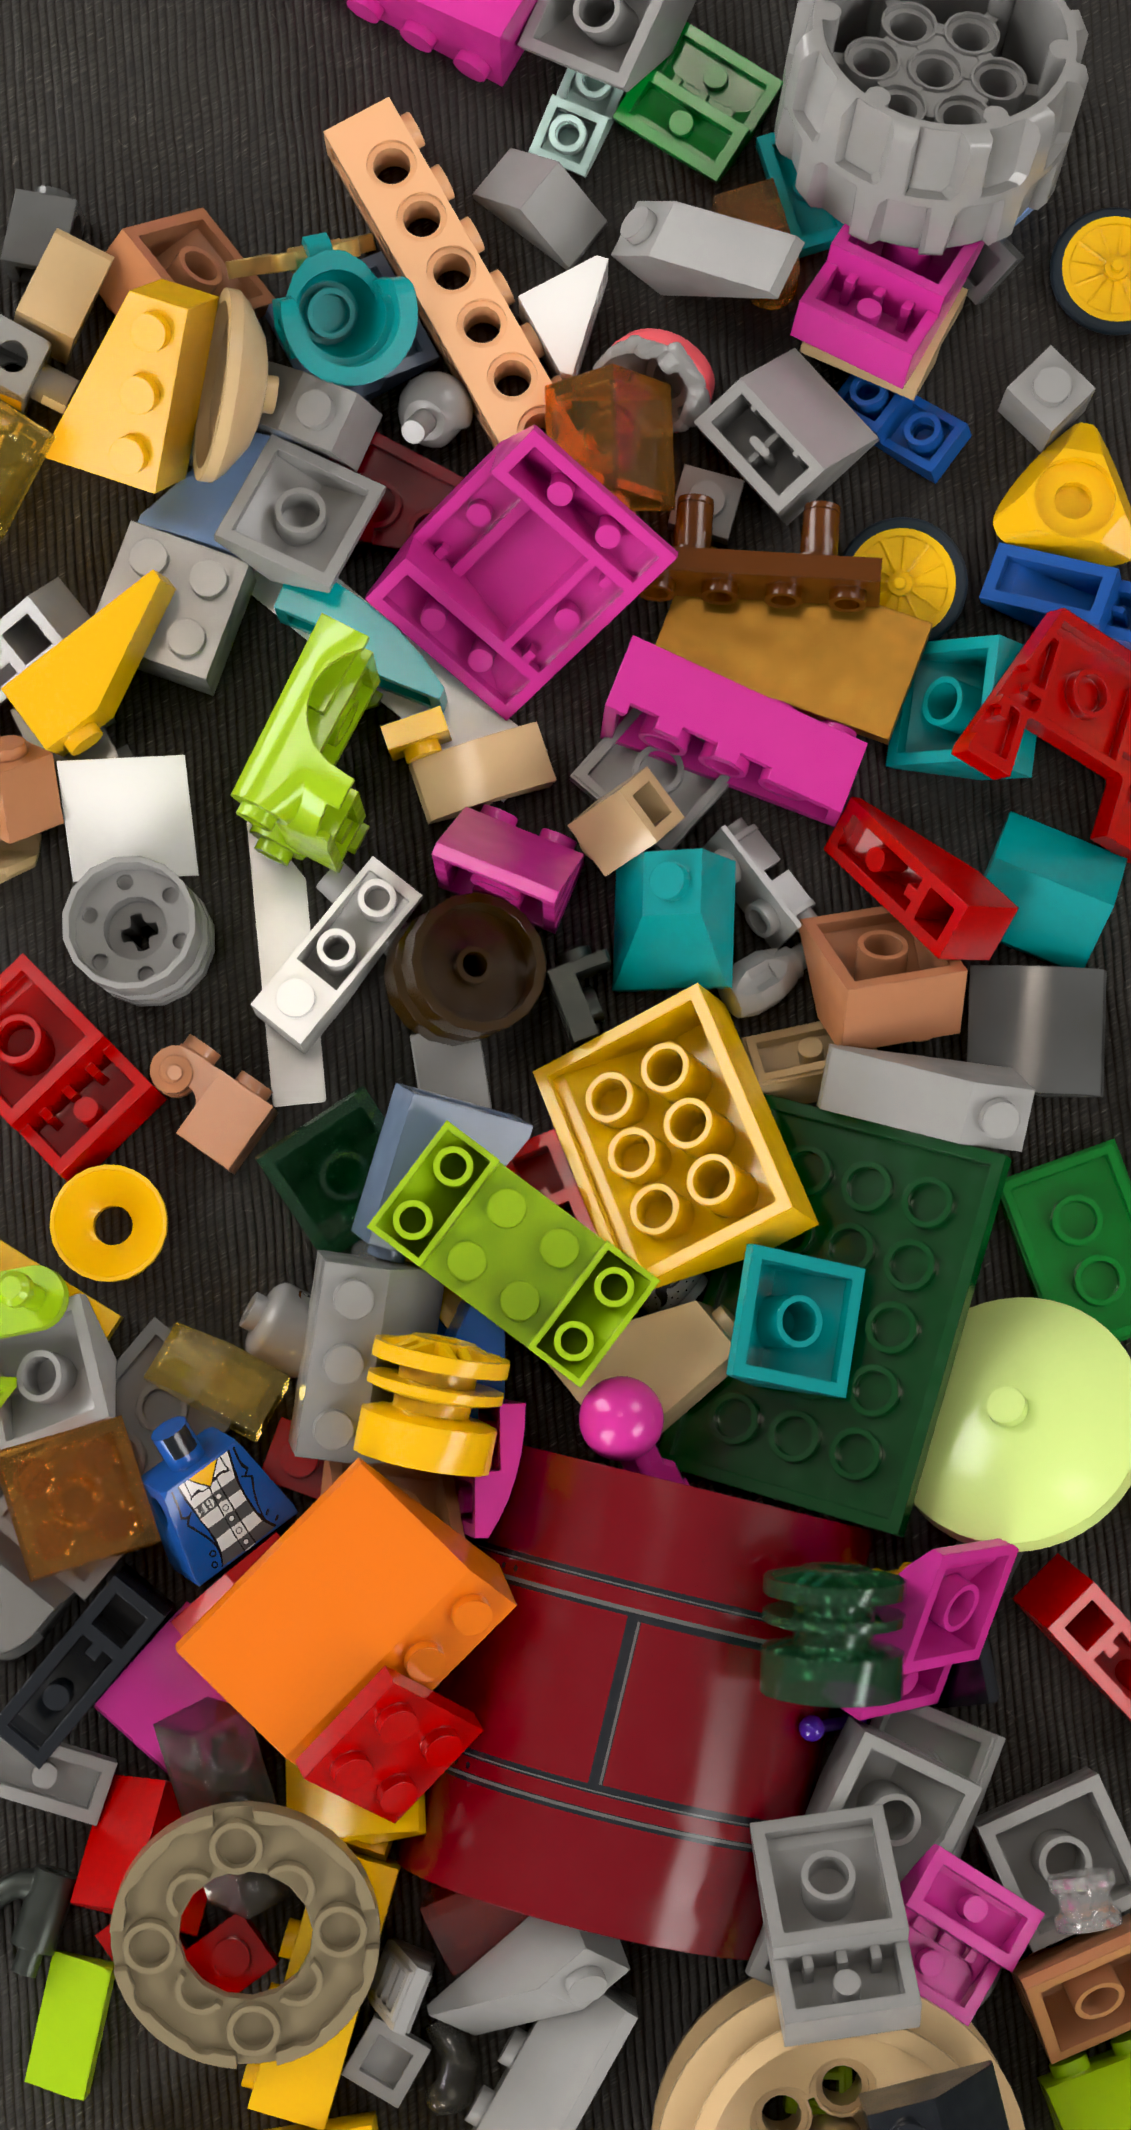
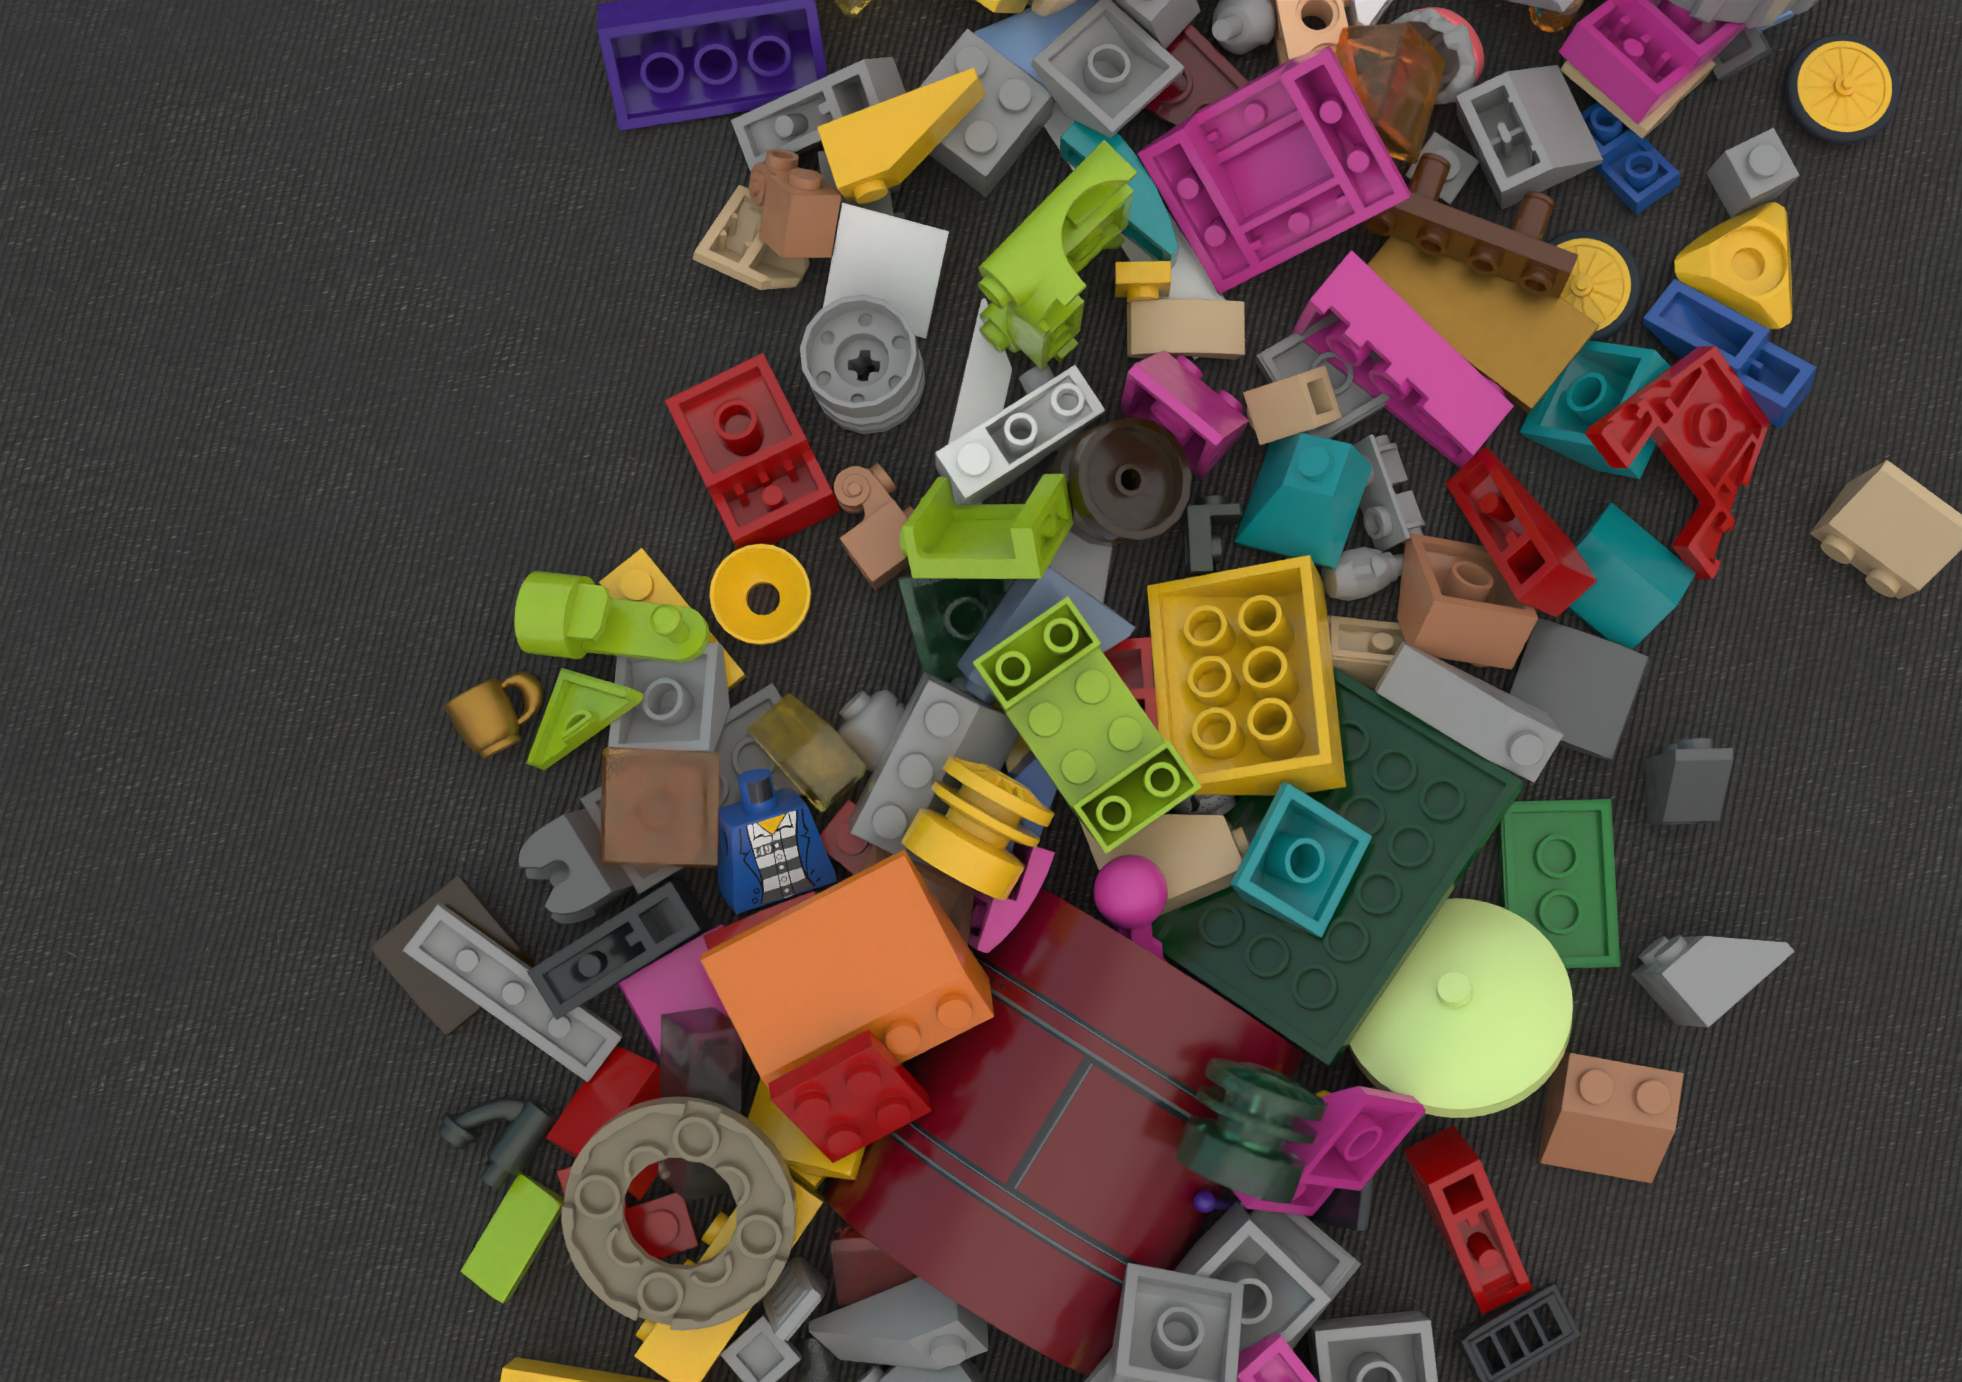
camera: 20 degrees right, 0 degrees up
none -> lime panel [900,474,1074,579]

